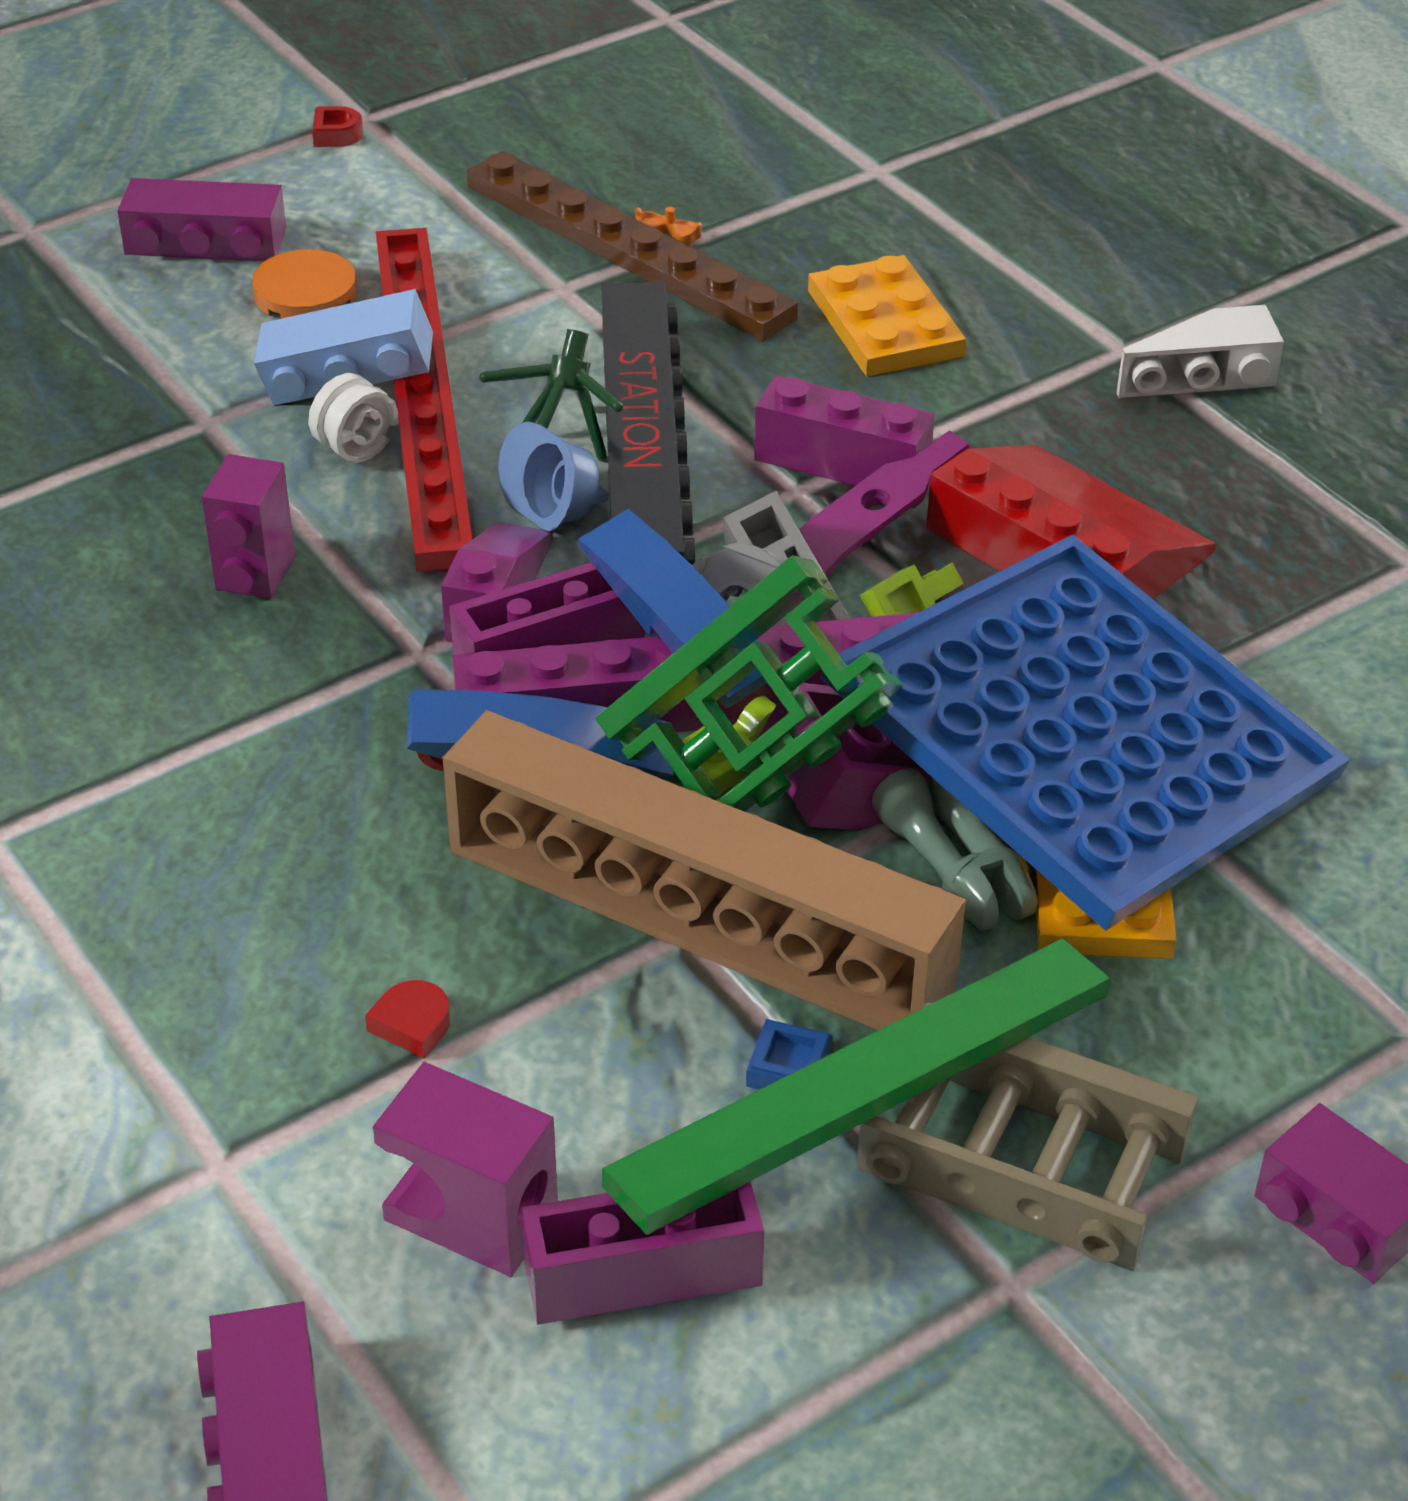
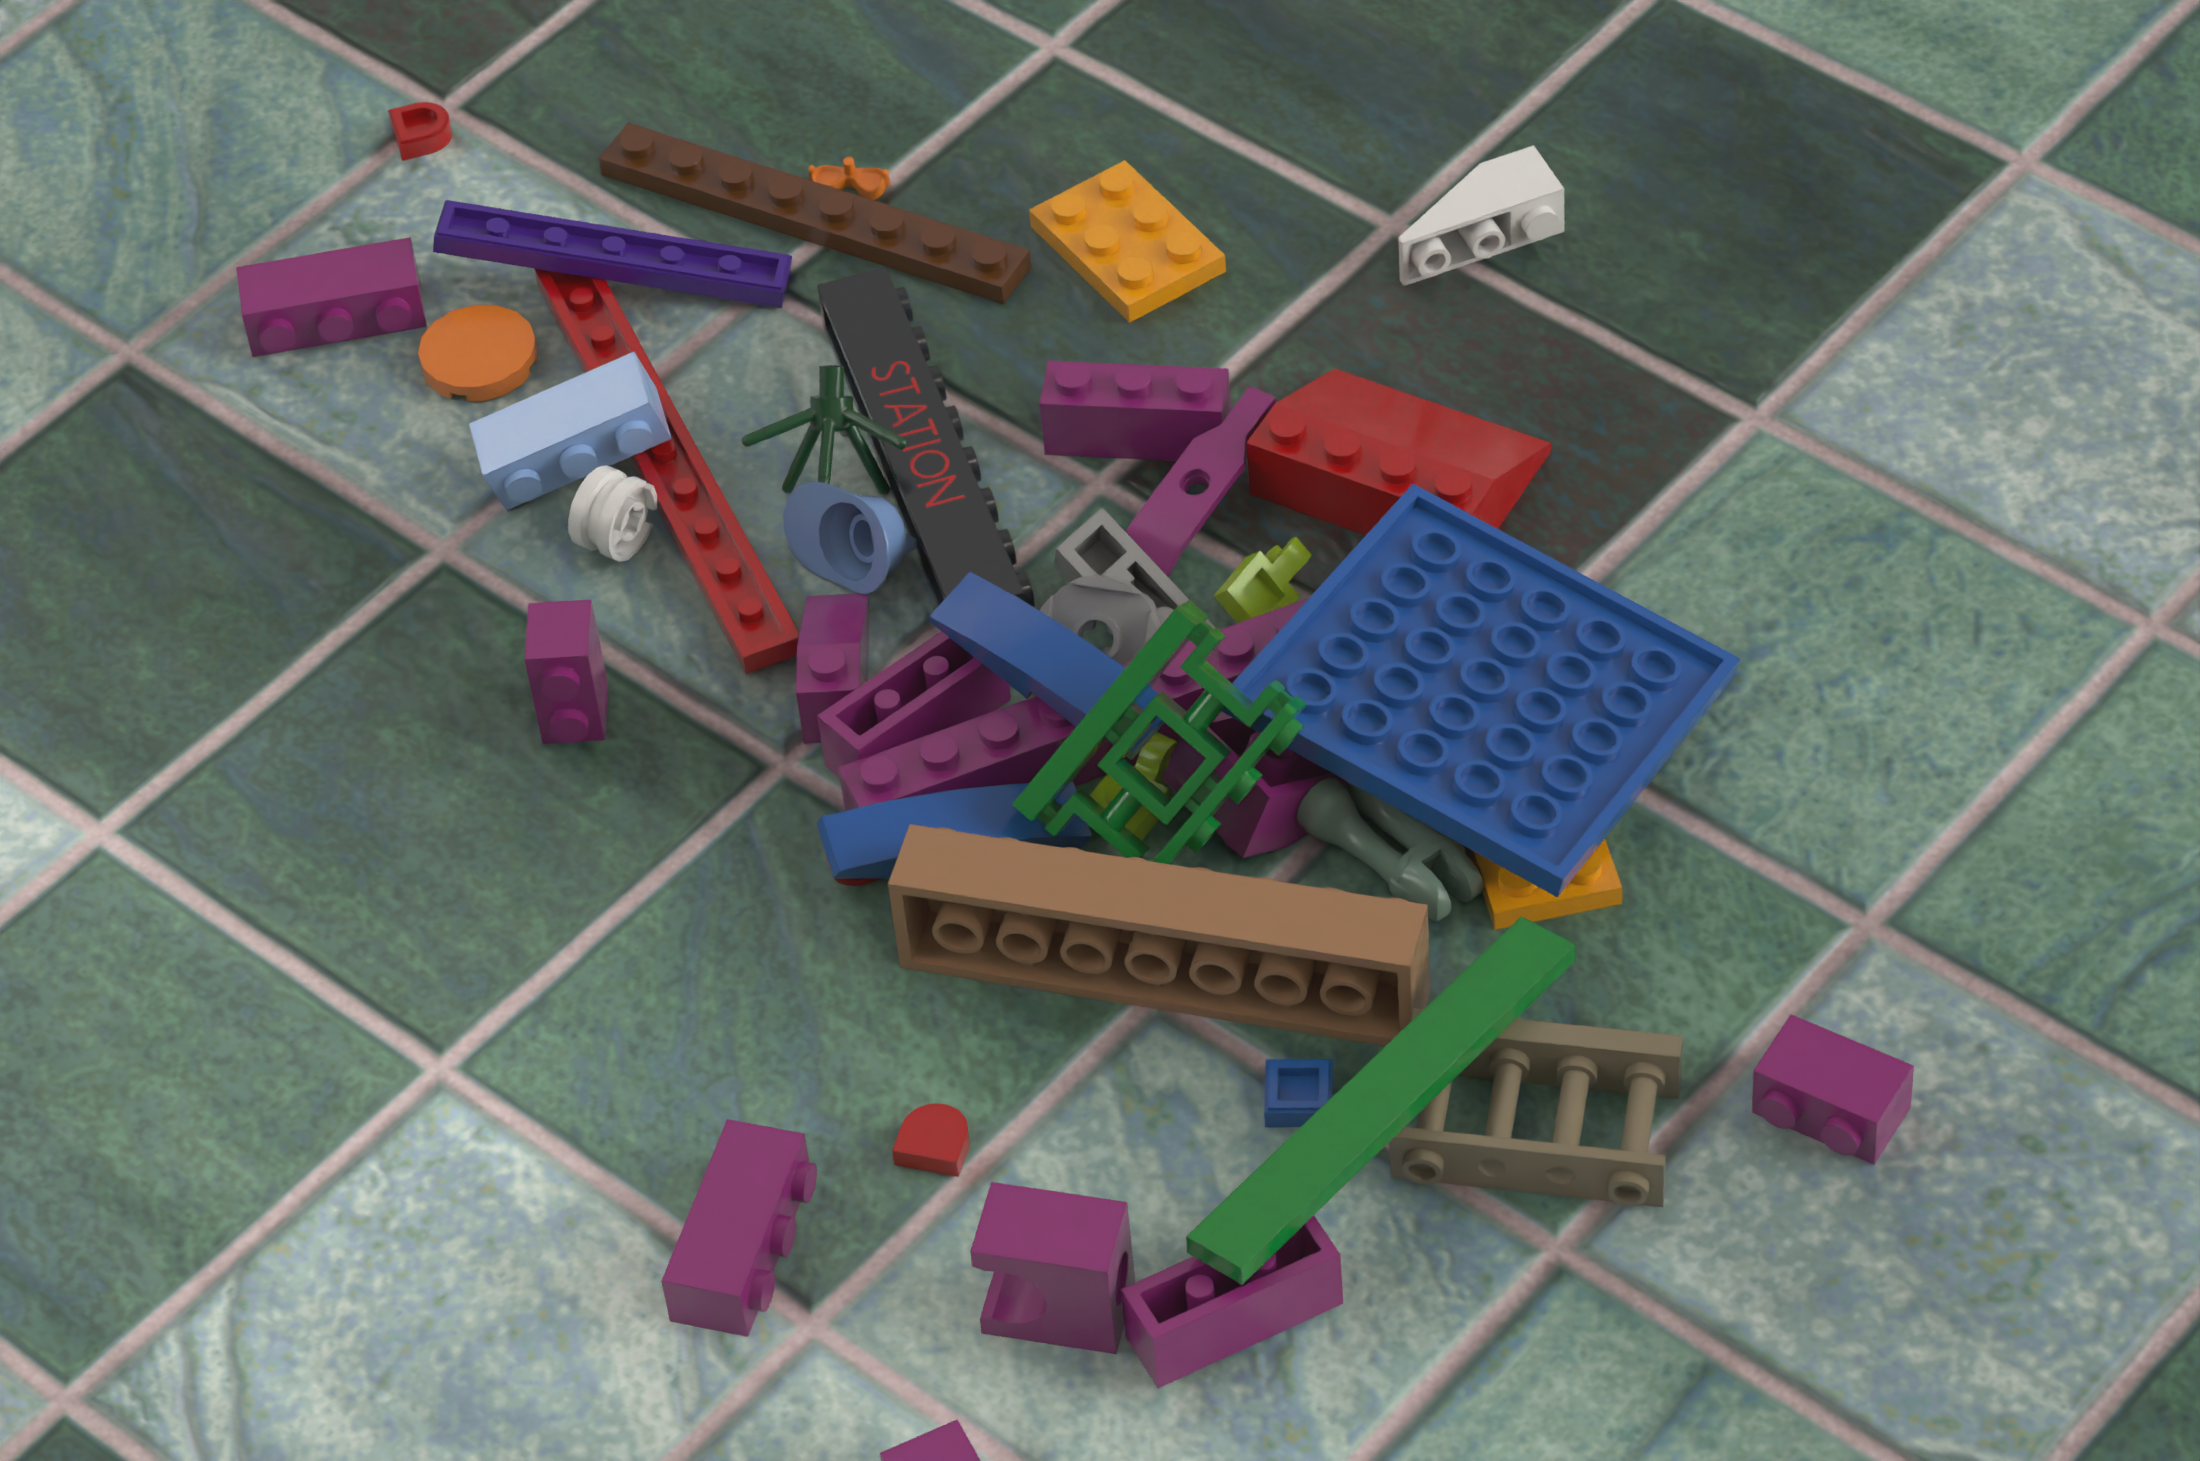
camera: 10 degrees left, 5 degrees up
none -> dark purple tile [433,200,792,308]
none -> magenta brick [661,1119,817,1337]

